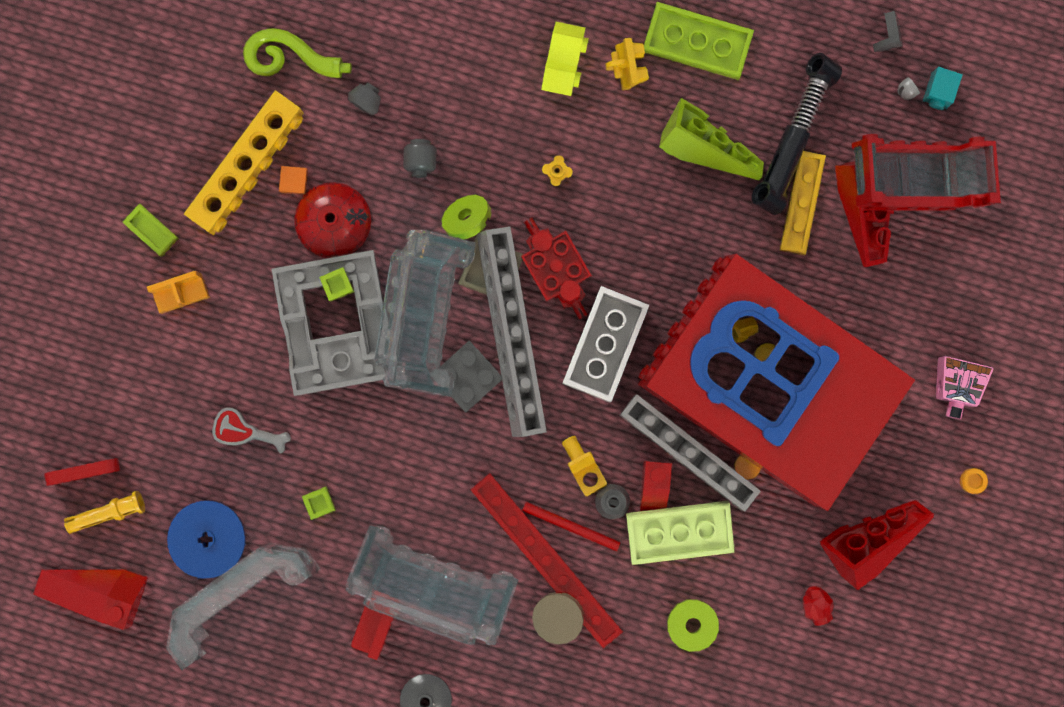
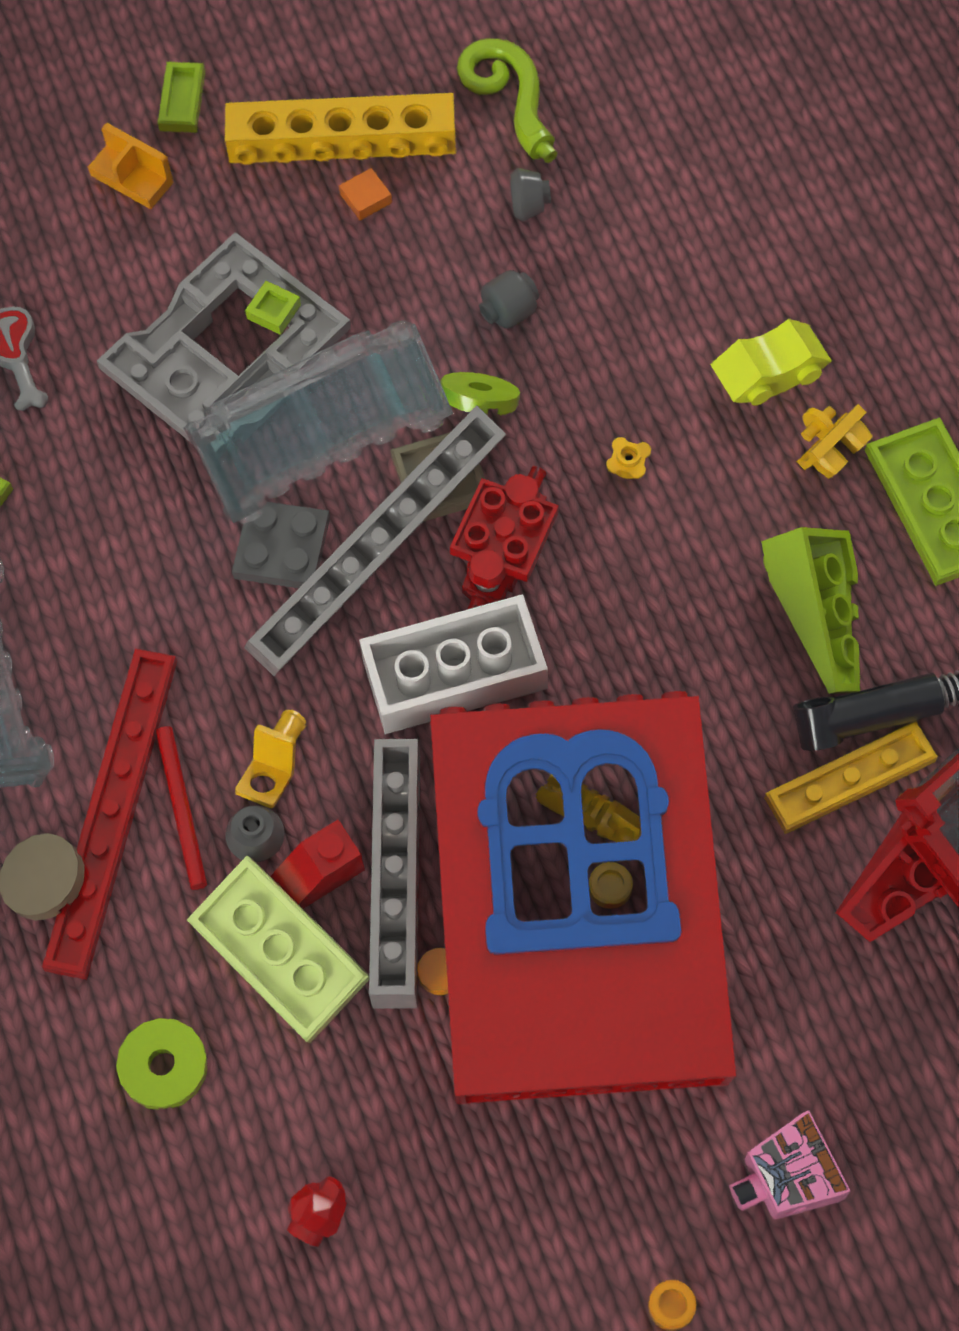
camera: 55 degrees right, 20 degrees down
red dish [295,183,371,258] -> none
red wedge [820,500,934,590] -> none

